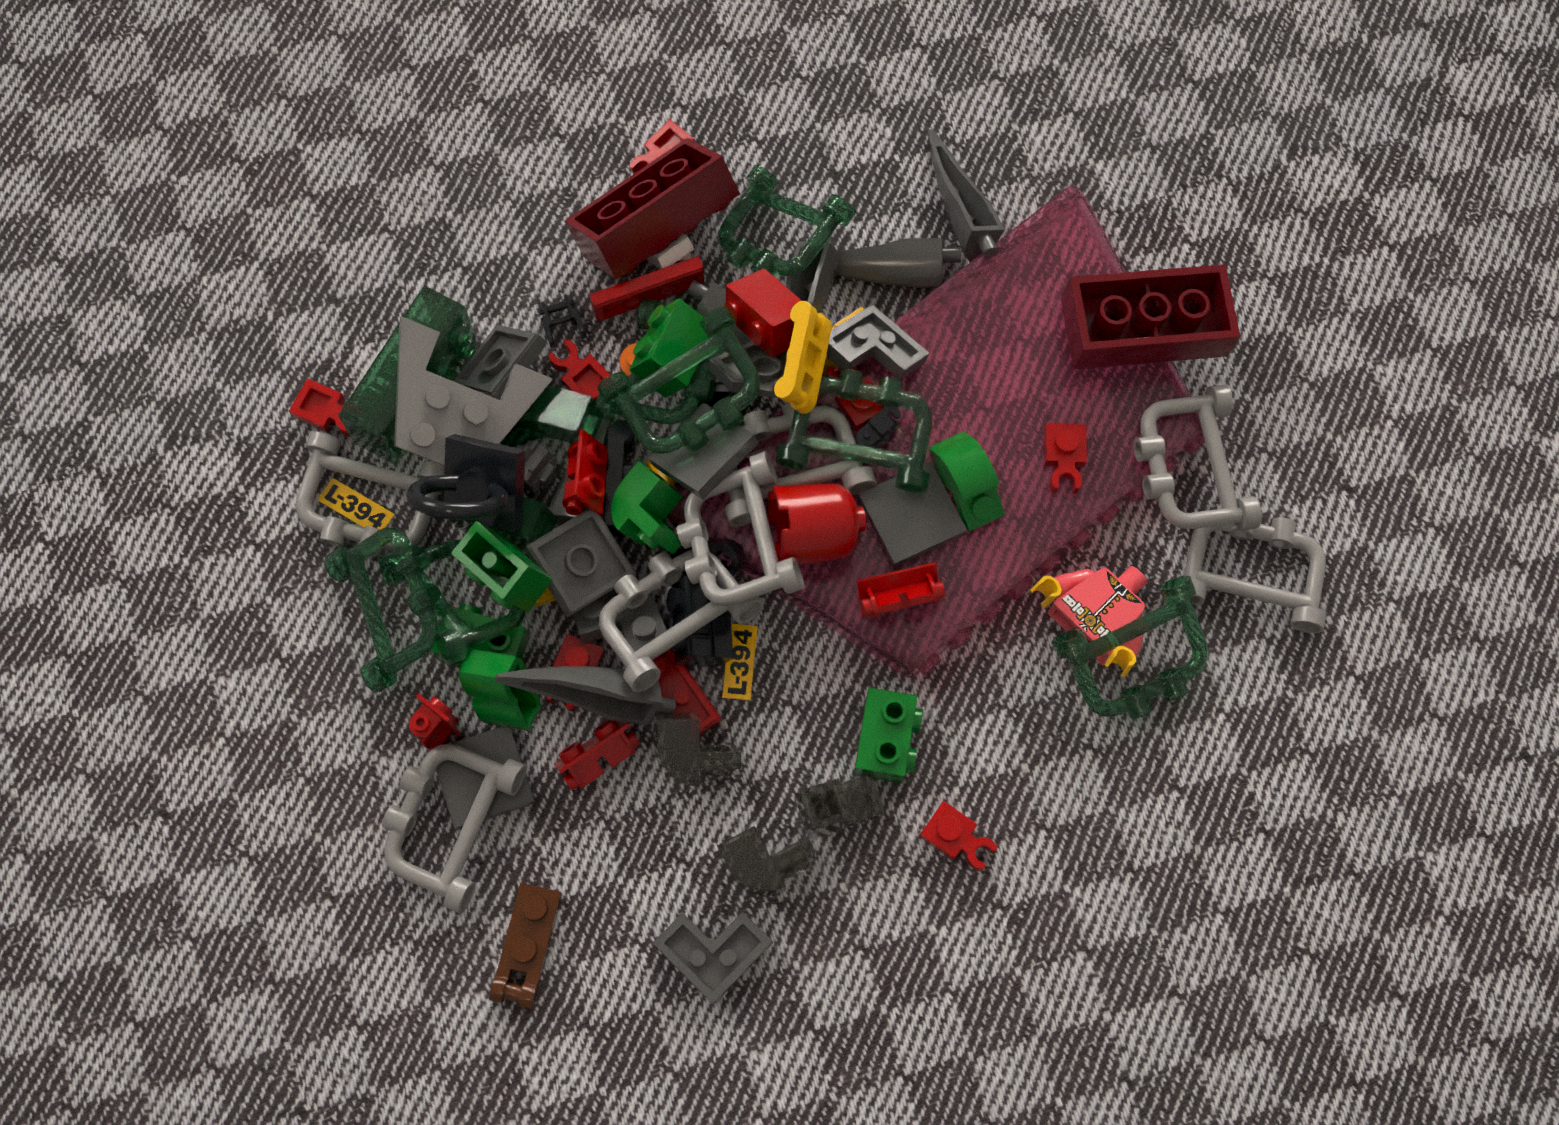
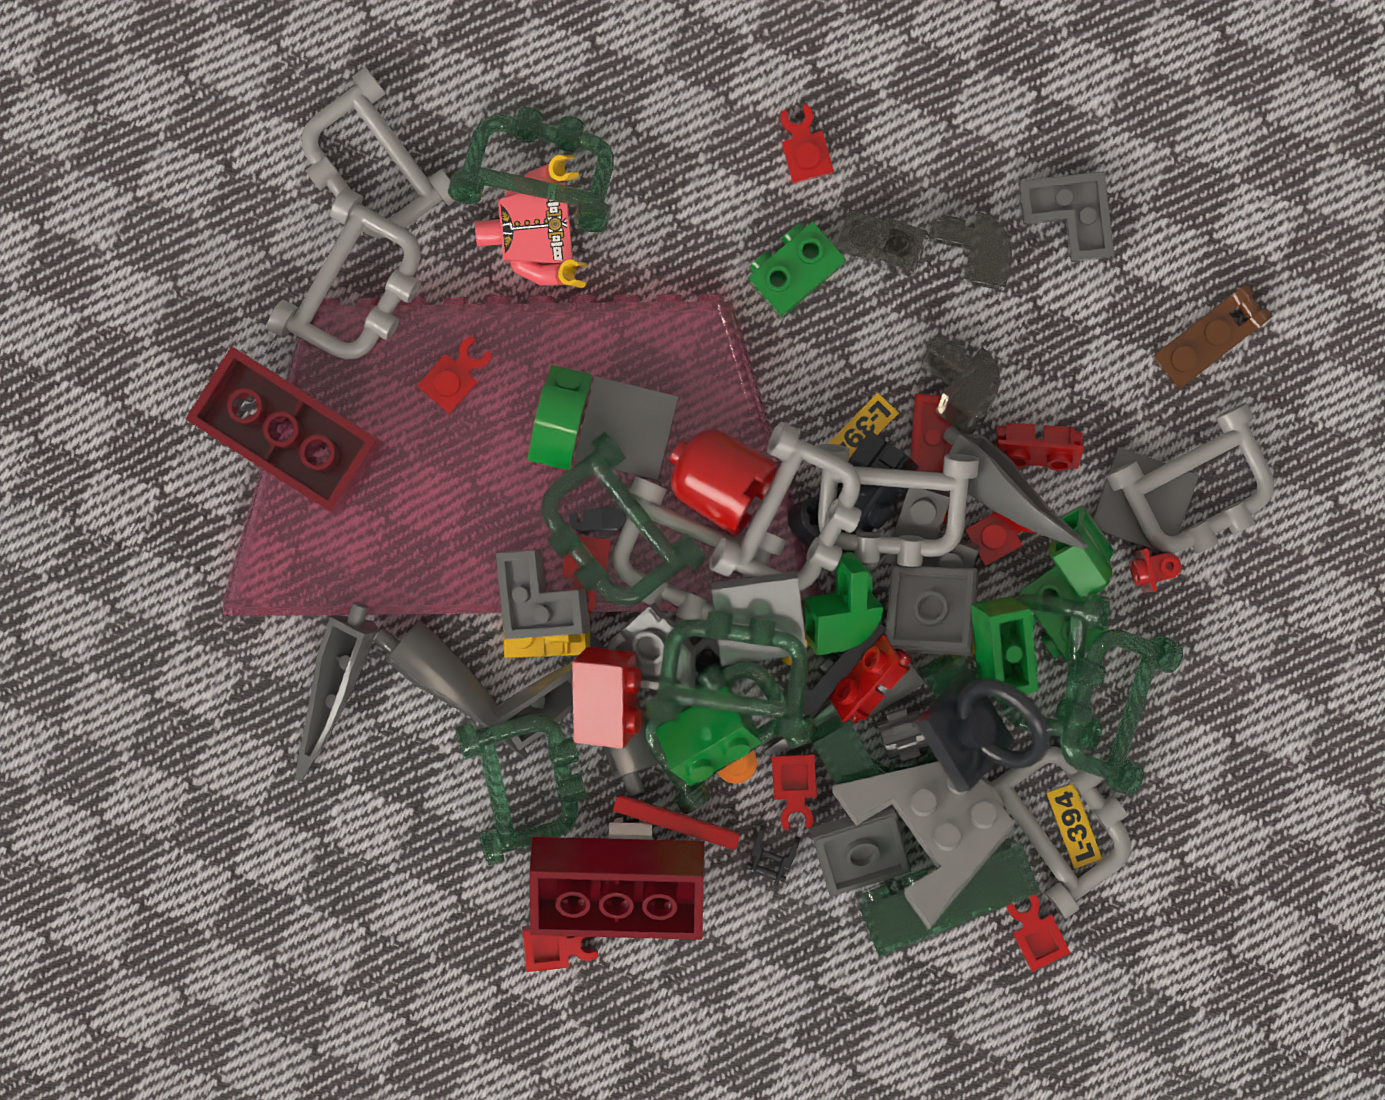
camera: 140 degrees left, 15 degrees up
yellow plate [774,301,832,414] -> none
red hinge [856,562,945,618] -> none

